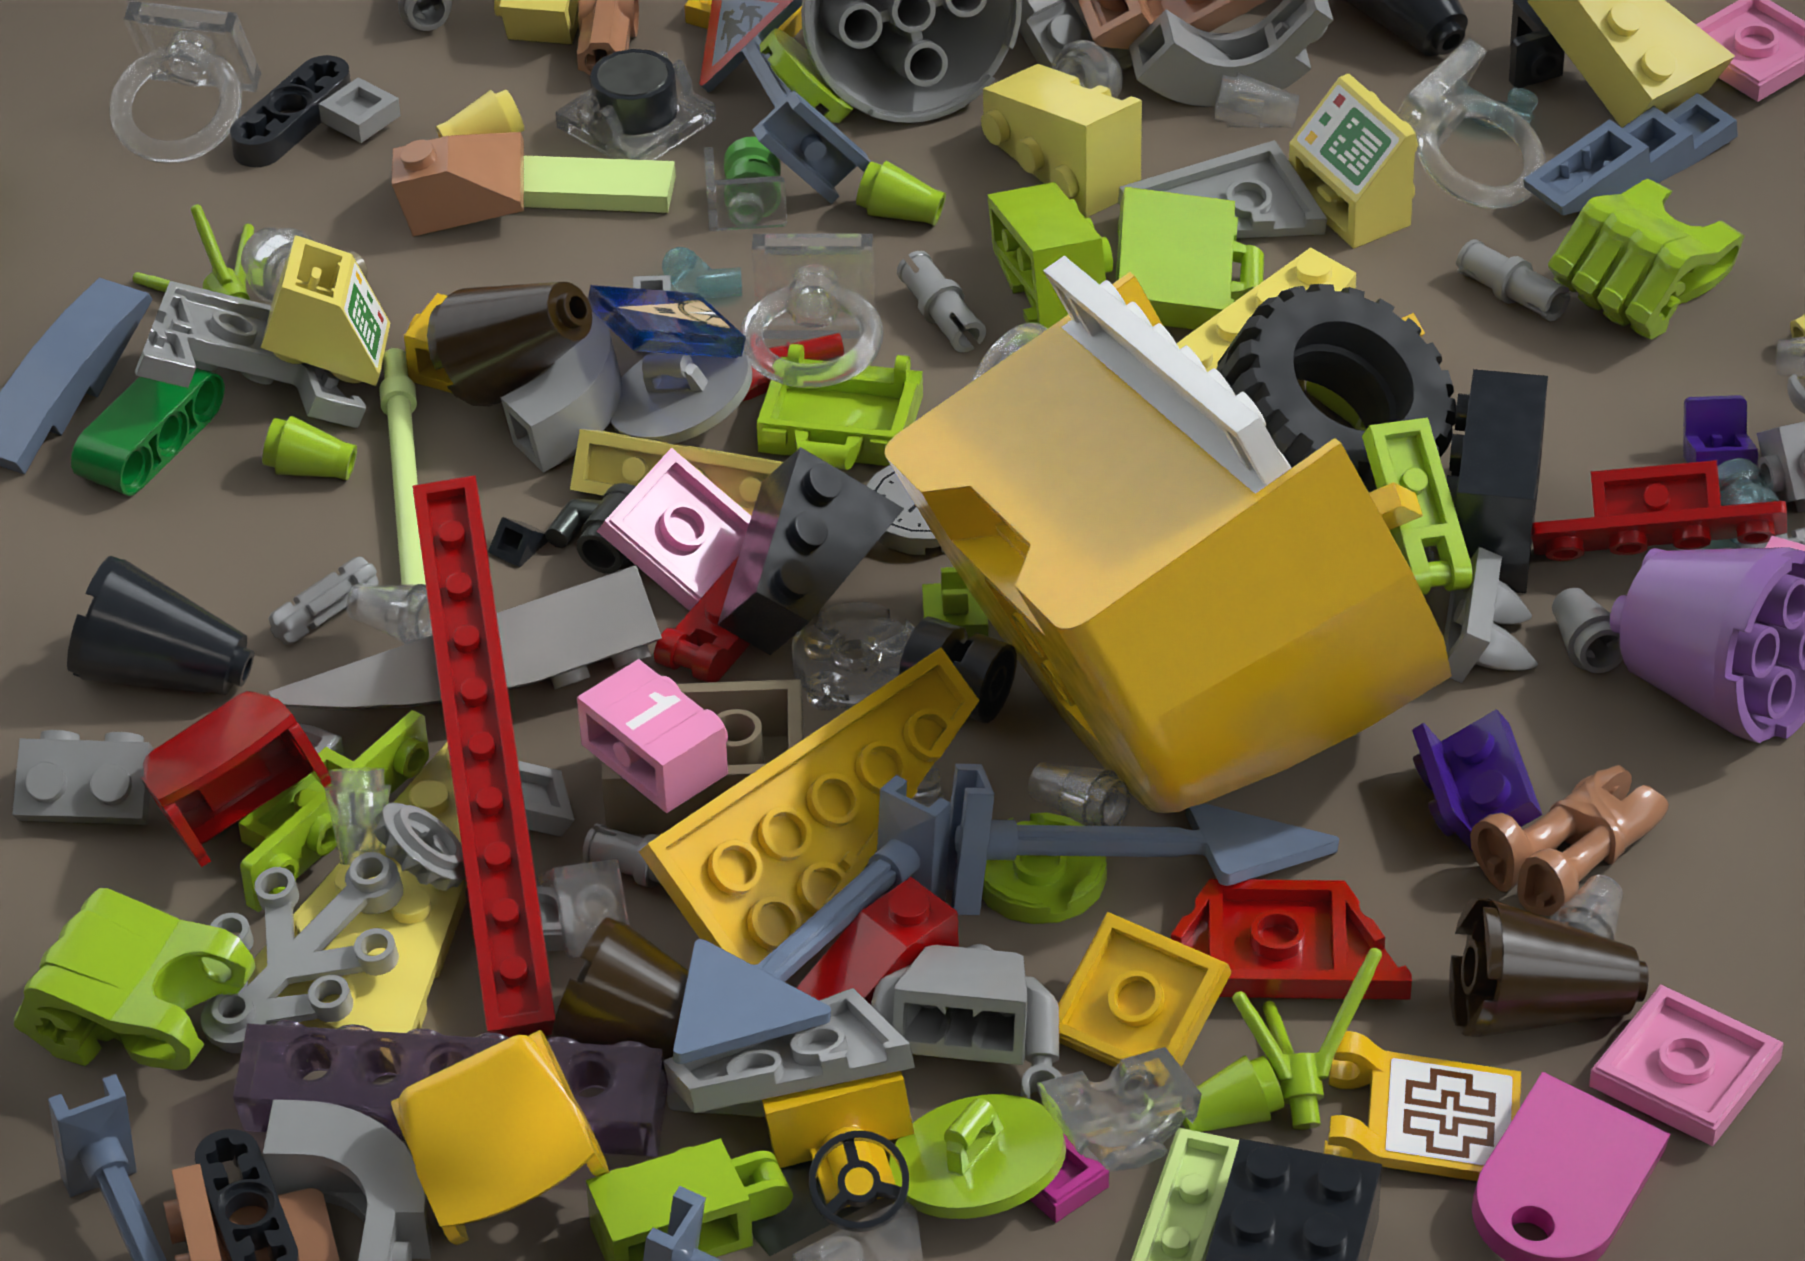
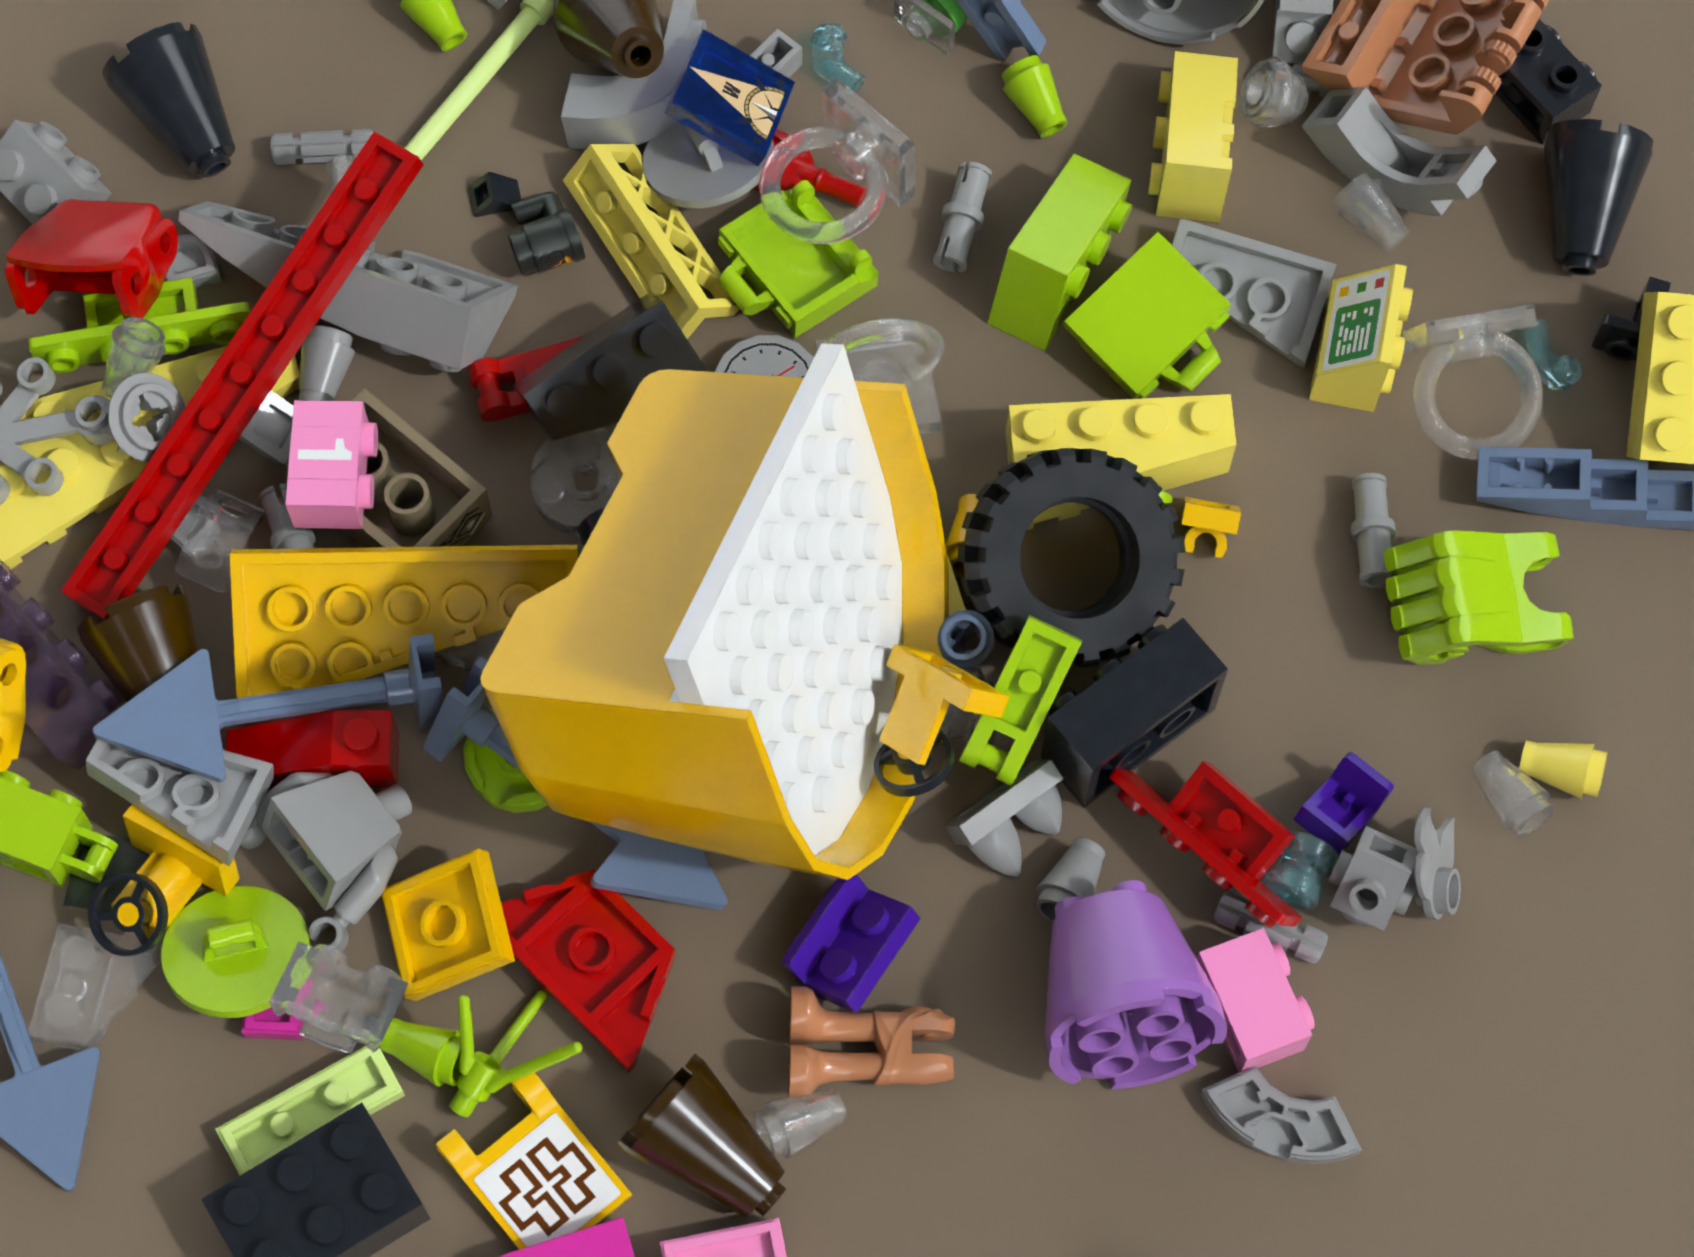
camera: 40 degrees right, 25 degrees up
bright pink plate [597,448,751,611] -> none
none -> light grey cone [298,326,355,401]

